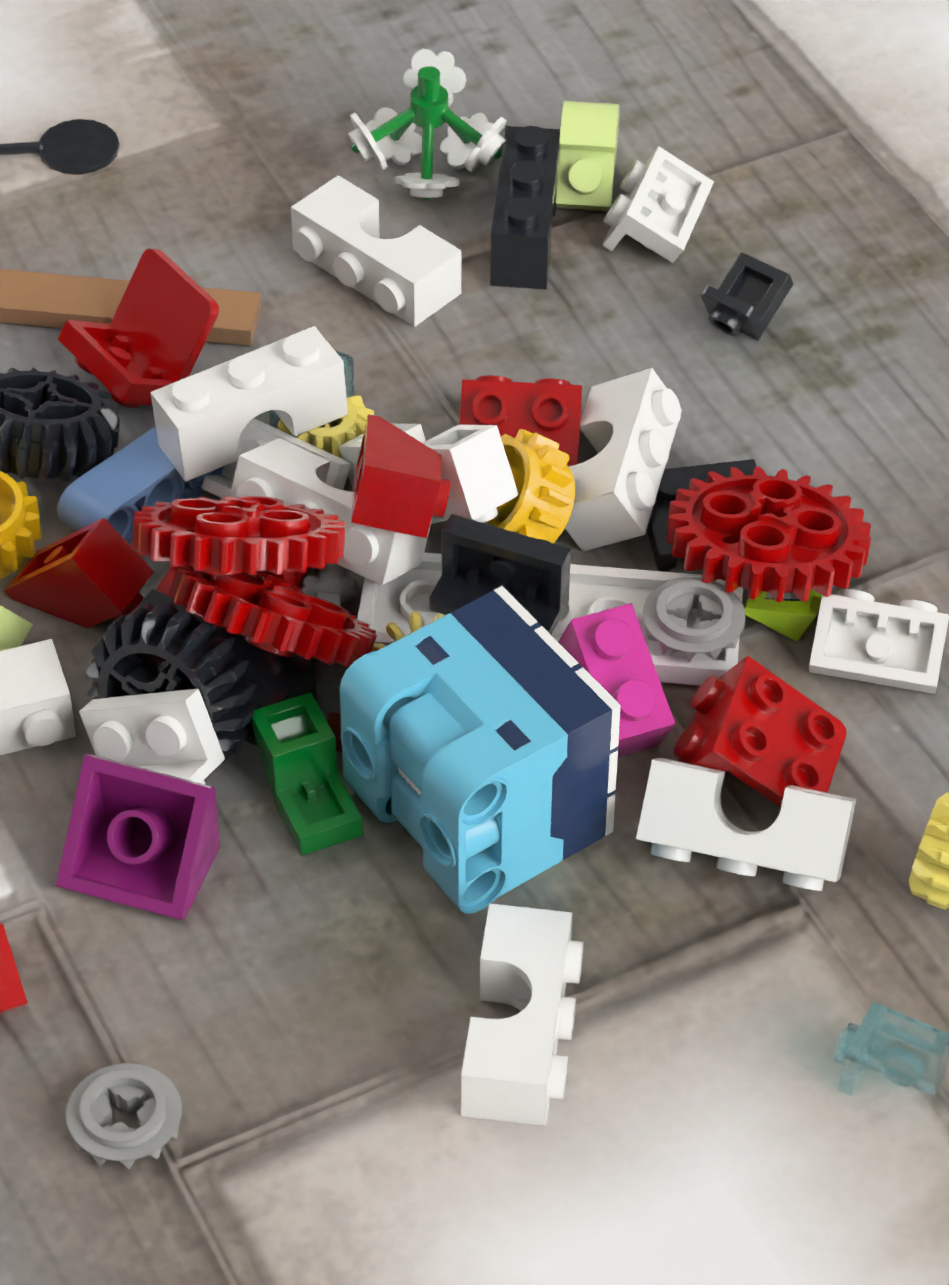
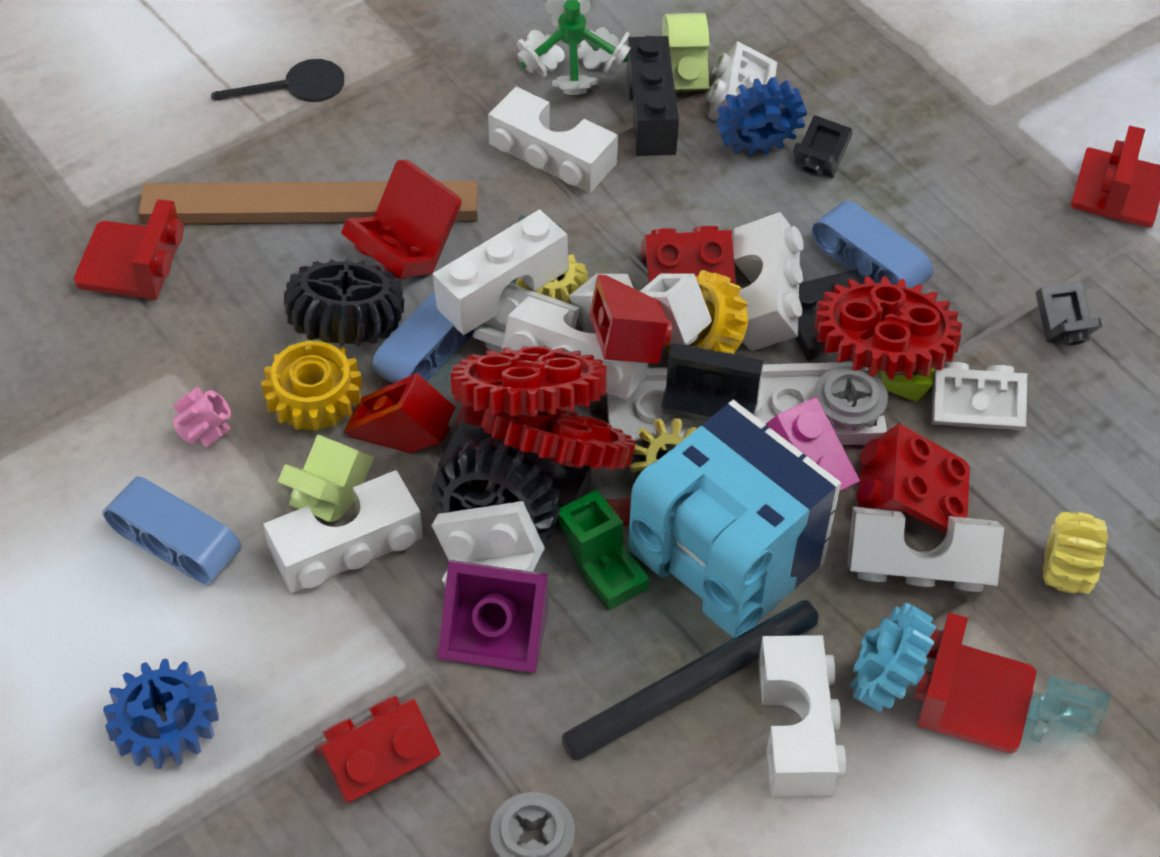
camera: 10 degrees left, 5 degrees up
none -> black axle [562,600,819,760]
none -> blue gear [716,77,807,156]
none -> medium blue beam [811,201,933,288]
none -> medium azure gear [850,603,936,712]
none -> red bracket [914,612,1037,754]

